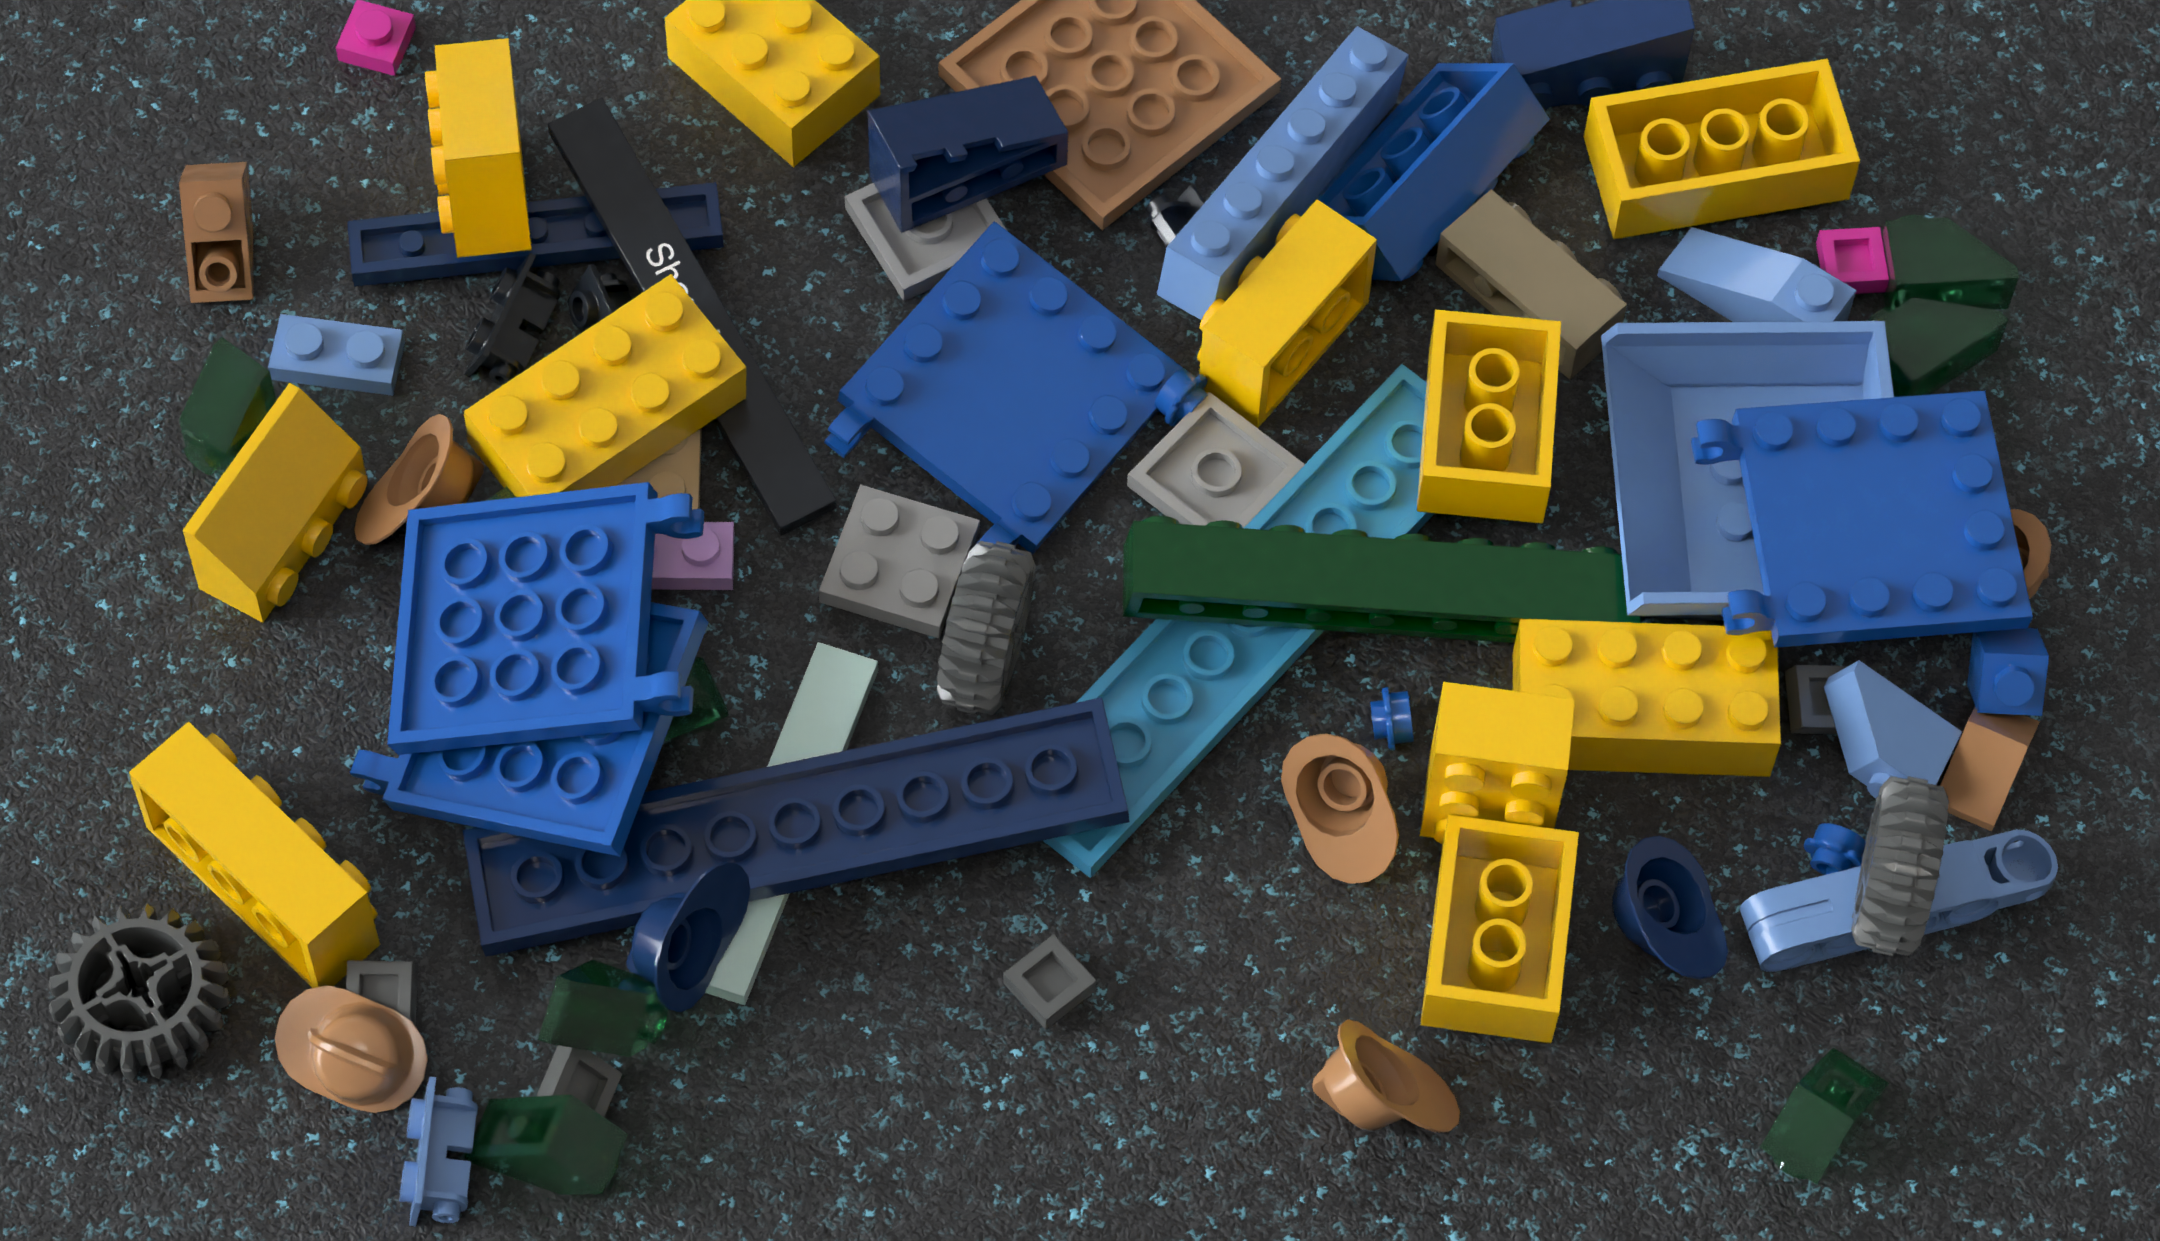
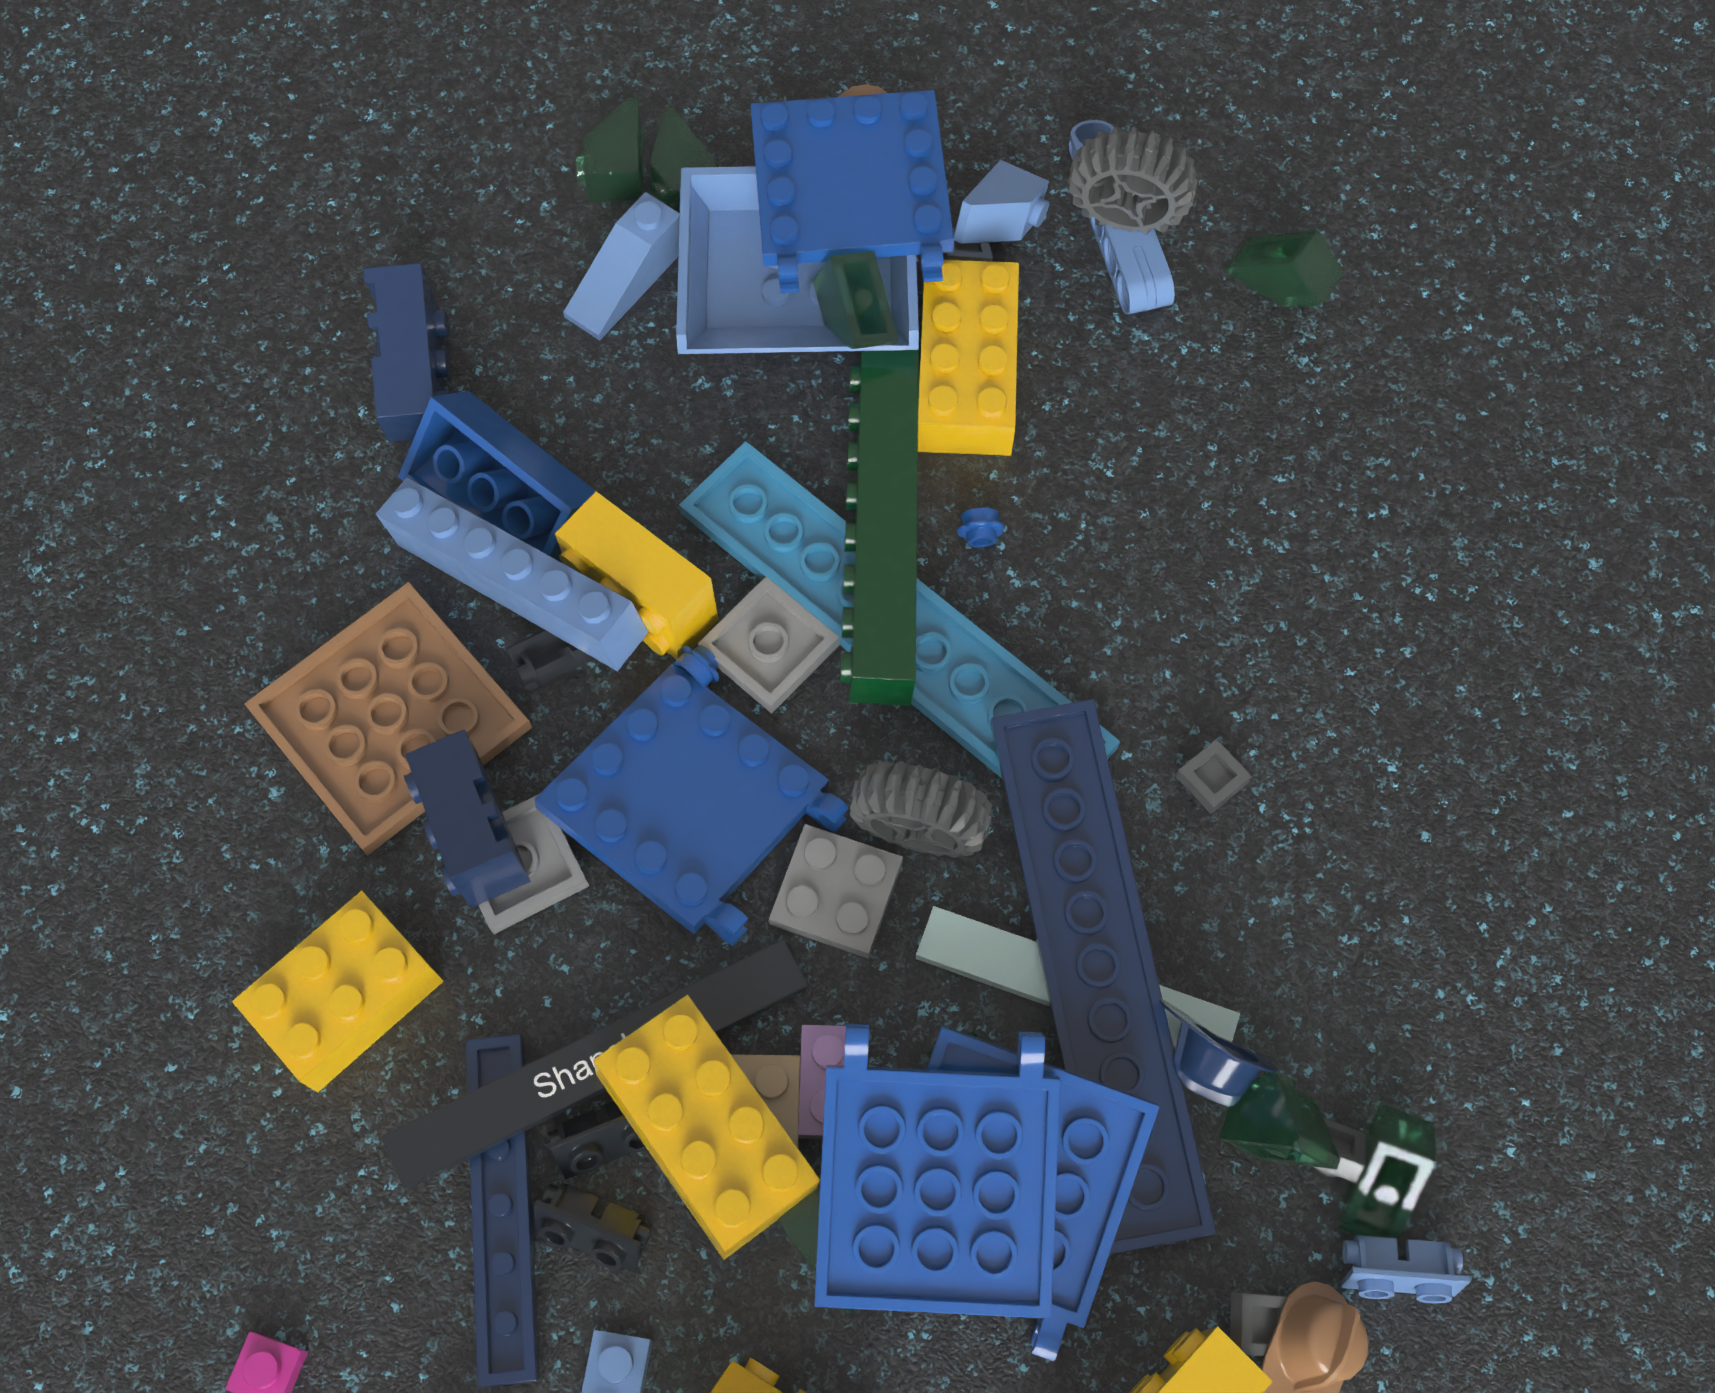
camera: 85 degrees left, 5 degrees up
medium nougat piece [354,414,484,545] -> none
yellow brick [425,38,532,258] -> none
medium nougat piece [1281,733,1399,884] -> none
medium nougat piece [1312,1019,1460,1132] -> none
yellow brick [1417,309,1561,523] -> none
yellow brick [1420,682,1575,844] -> none
yellow brick [1420,814,1579,1043] -> none
dark tan brick [1436,189,1627,380] -> none
yellow brick [1584,58,1860,239] -> none
dark blue piece [1612,836,1728,980] -> none
blue plate [1804,823,1866,875] -> none
dark pink plate [1816,227,1889,294] -> none
medium nougat slope [1940,707,2040,832] -> none
blue brick [1967,628,2049,716] -> none
none -> slope [813,251,899,349]

